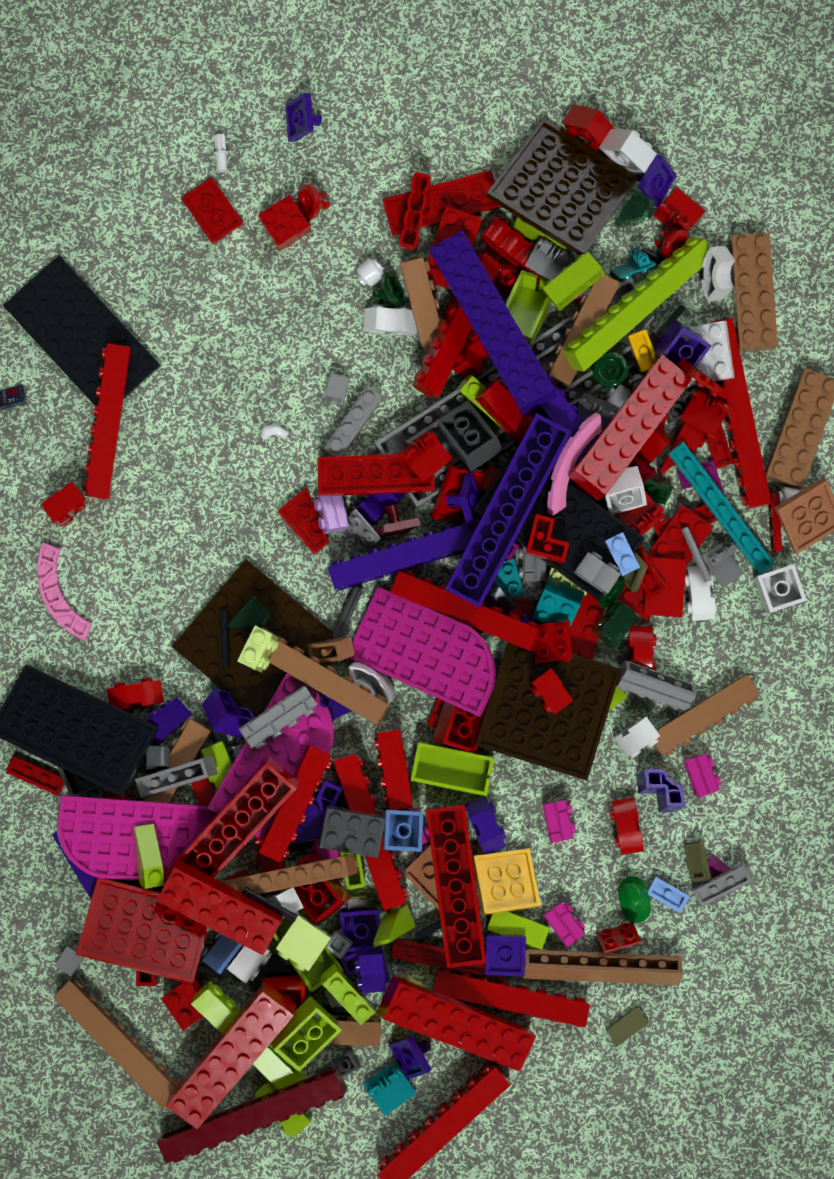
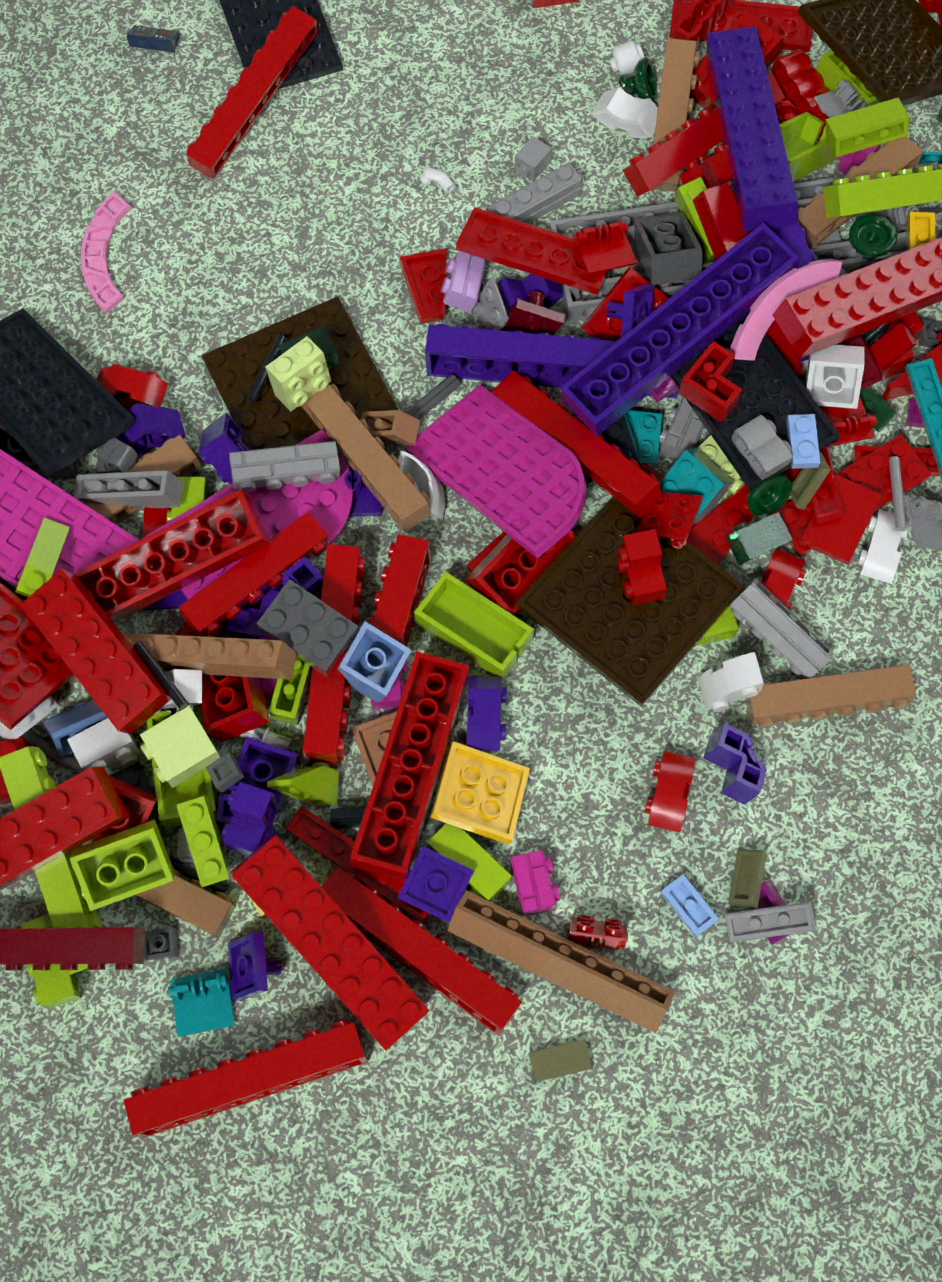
camera: 25 degrees right, 15 degrees down
red brick [40,482,89,527] -> none
dark pink brick [542,799,576,843] -> none
green piece [618,876,651,923] -> none
dark pink brick [683,753,721,798] -> none

